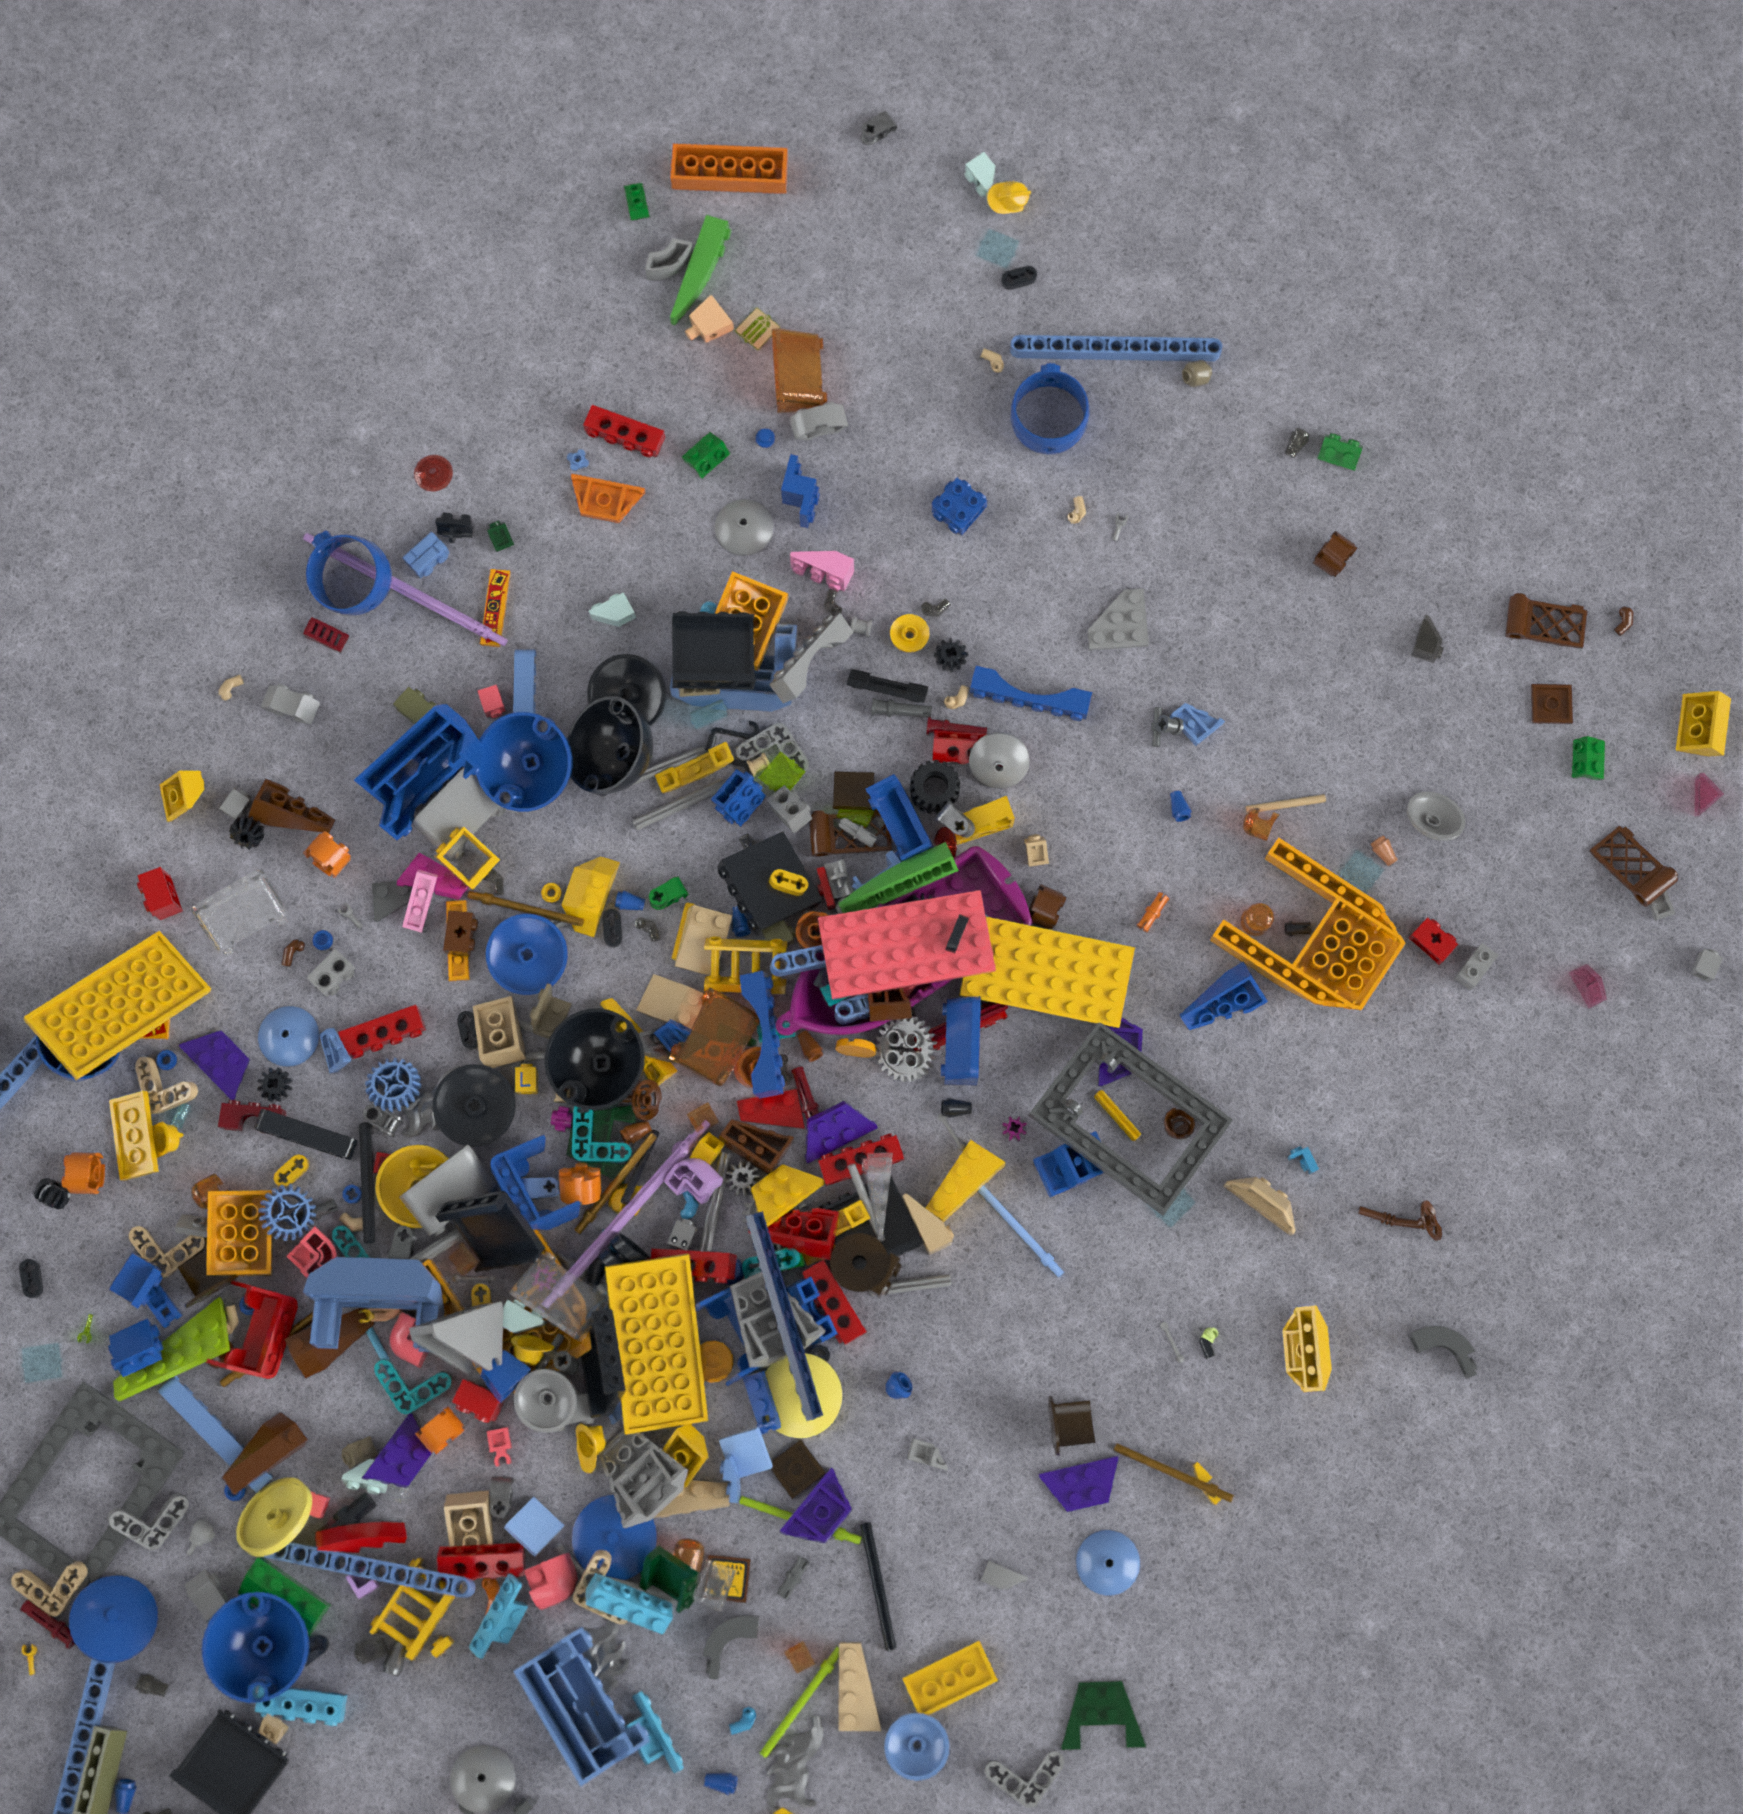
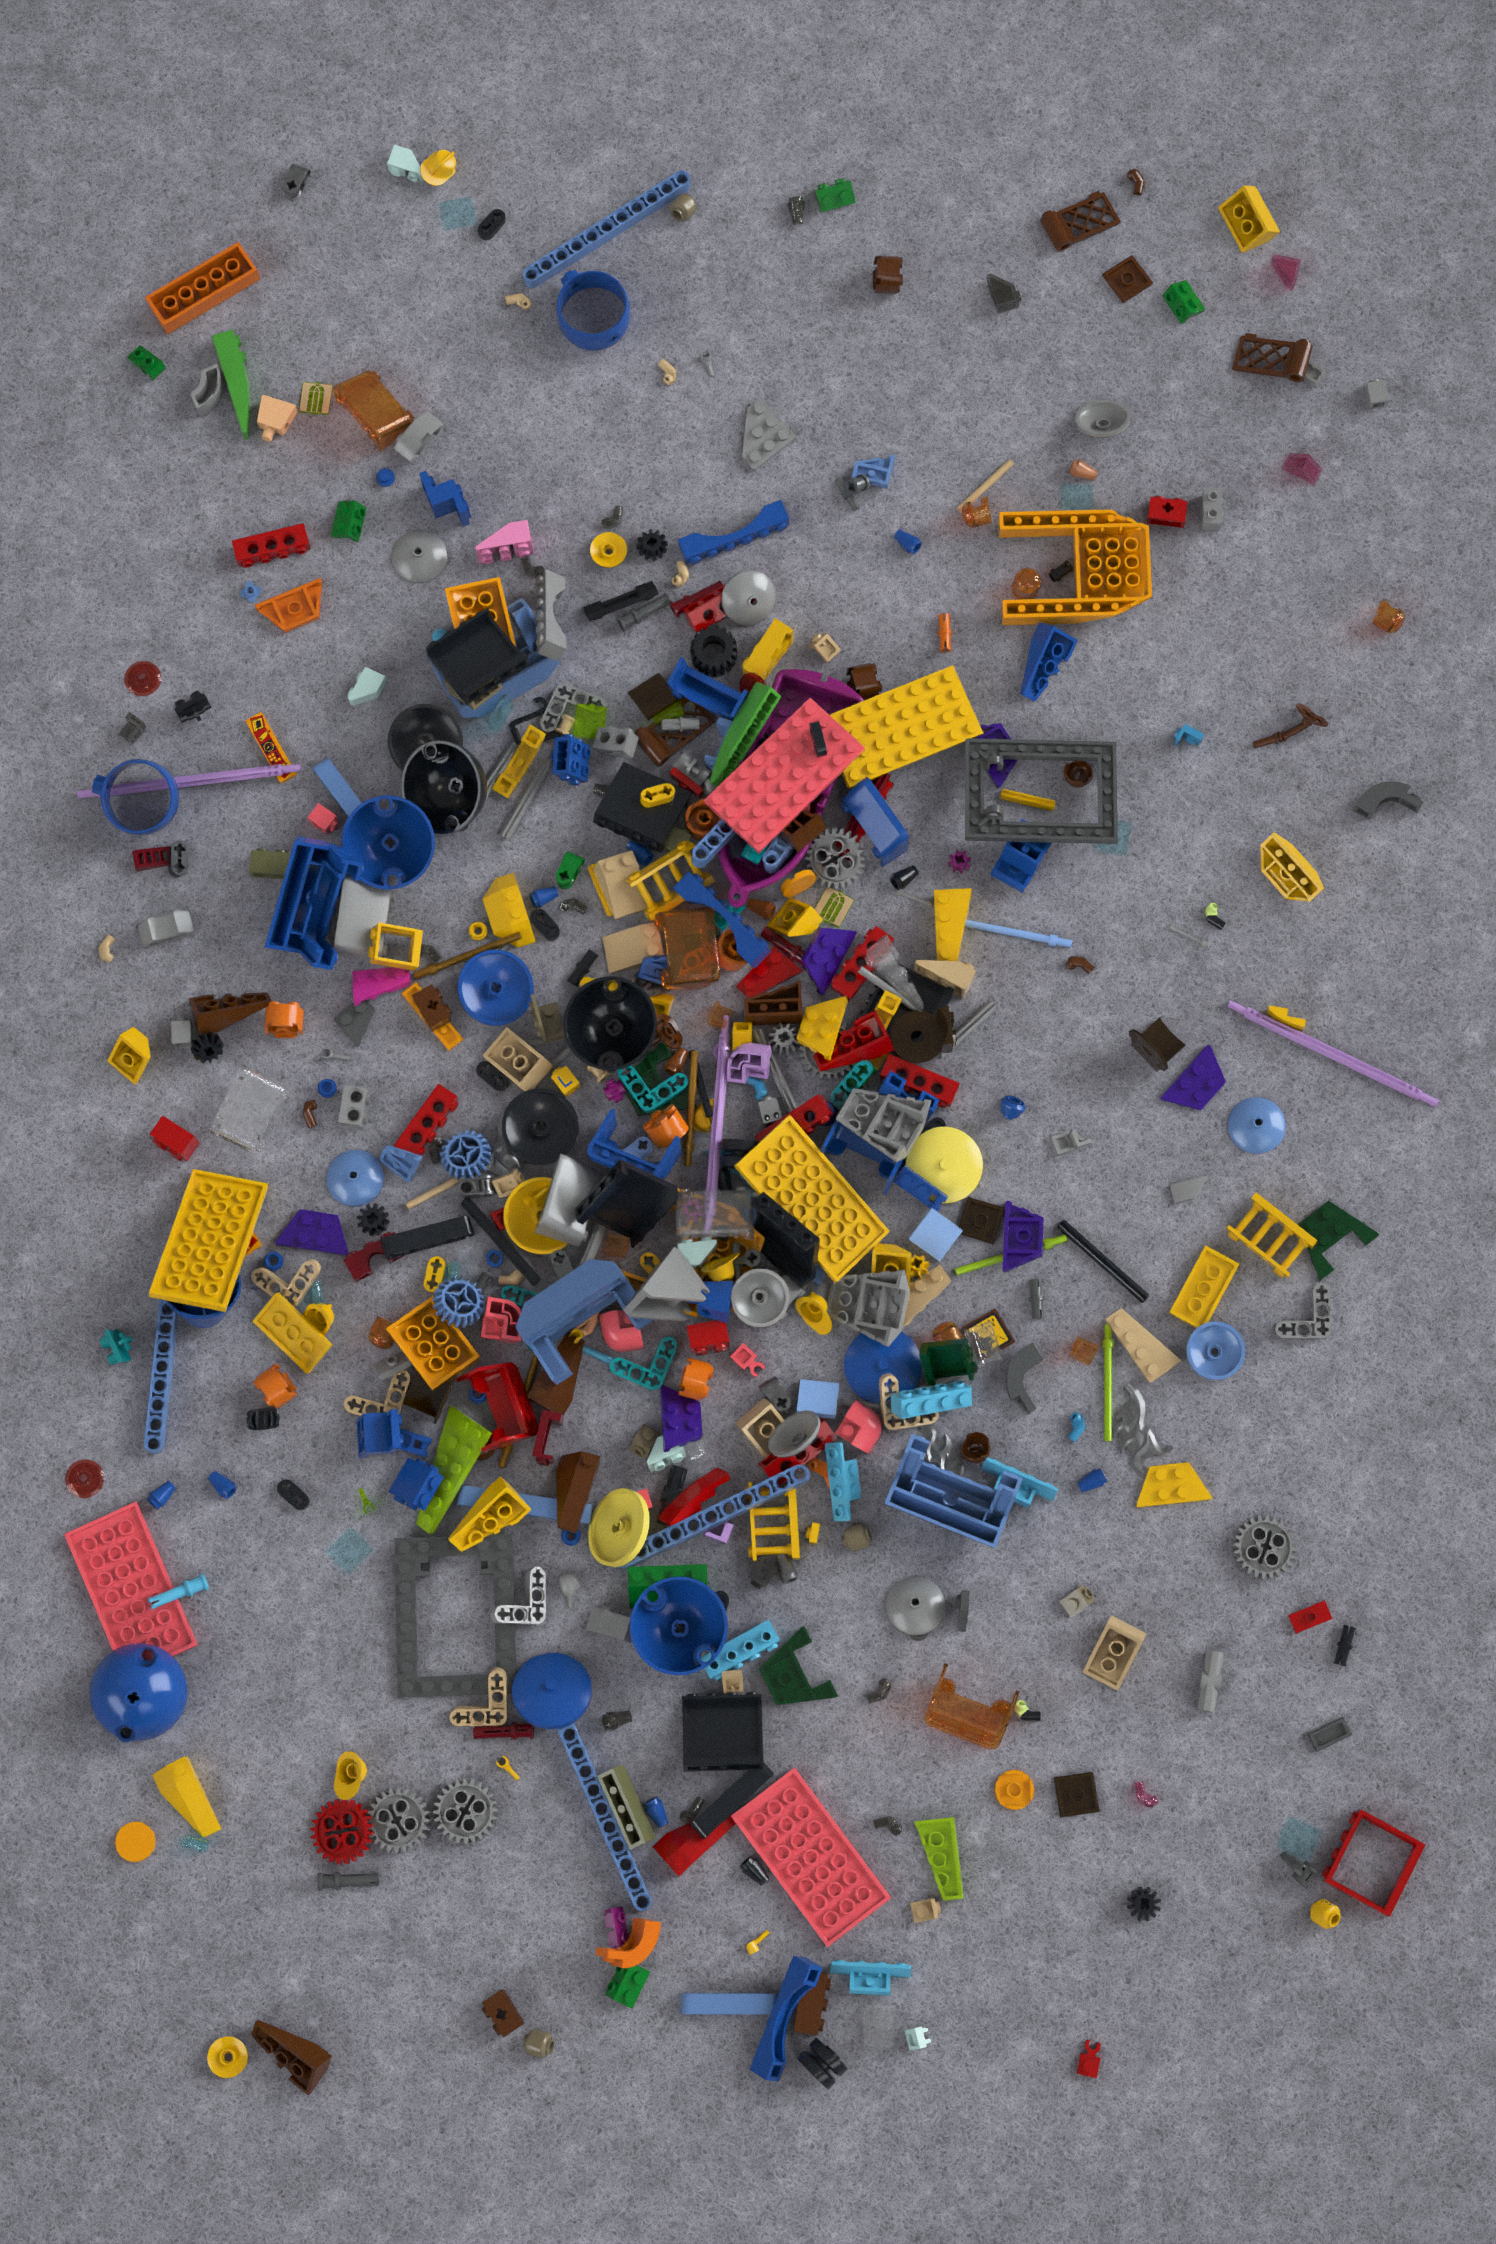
camera: 35 degrees left, 0 degrees up
tan arm [225,1305,239,1335] -> none
medium blue brick [402,532,449,579] -> none
bright pink plate [402,869,438,933] -> none
dark green bracket [486,520,514,552] -> none
light orange tile [700,1340,734,1383] -> none
medium blue slope [720,1454,741,1503] -> none
dark blue plate [746,1211,824,1422] -> none
light grey bush [850,616,873,638] -> none
blue brick [931,478,987,535] -> none
flat silver piece [936,801,975,838] -> none
pearl gold bar [1114,1443,1234,1503] -> none
tan wedge [1223,1177,1295,1236] -> none
none -> clear smoke panel [119,712,147,745]
none -> black beam [168,841,188,878]
none -> tan bar [405,1176,470,1210]
none -> clear smoke arm [428,1136,446,1165]
none -> clear light blue pin [446,1262,461,1281]
none -> yellow wedge [448,1476,532,1552]
none -> tan bracket [492,1168,524,1198]
none -> dark red panel [532,1410,564,1466]
none -> black pin [567,949,598,987]
none -> dark green wing [759,1626,838,1705]
none -> yellow slope [766,897,823,937]
none -> light grey dish [768,1411,820,1457]
none -> piece [814,886,855,928]
none -> dark tan head [842,1523,872,1552]
none -> yellow gear [911,1254,930,1279]
none -> reddish brown hair [961,1432,991,1464]
none -> reddish brown arm [1066,956,1095,974]
none -> lavender axle [1227,1000,1439,1107]
none -> yellow fence [1227,1192,1317,1279]
none -> clear orange helmet [1372,599,1405,633]

